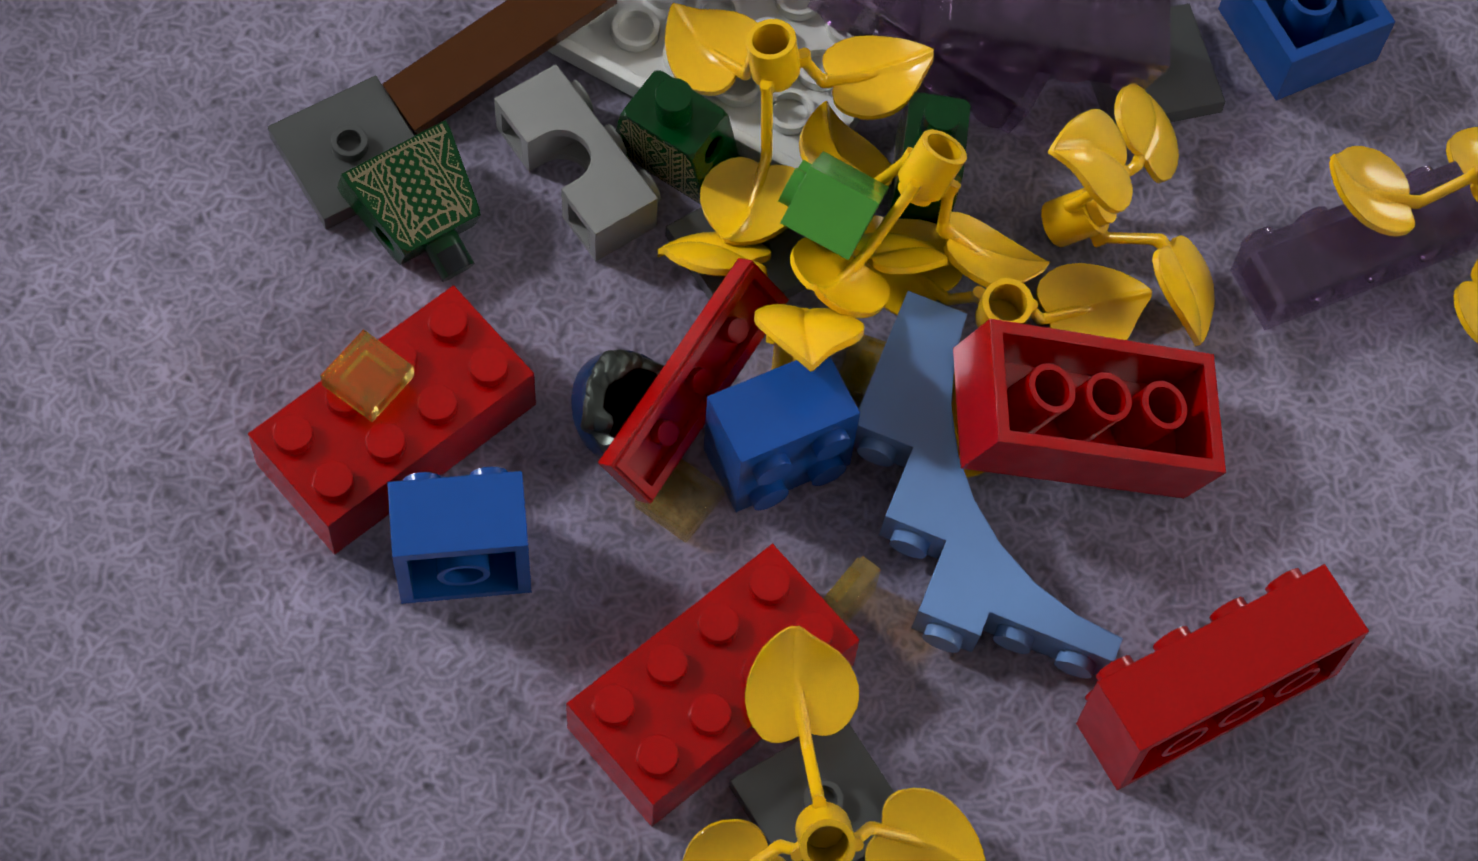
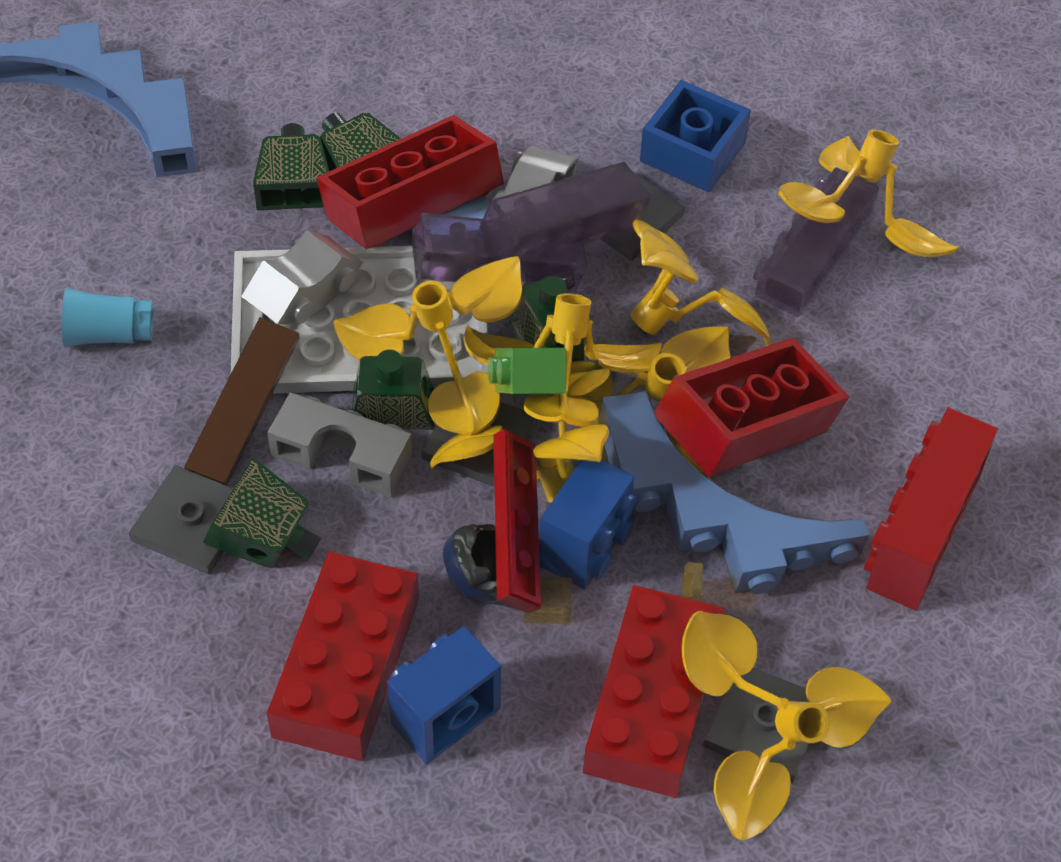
camera: 30 degrees left, 10 degrees down
clear yellow tile [320,329,415,422] -> none

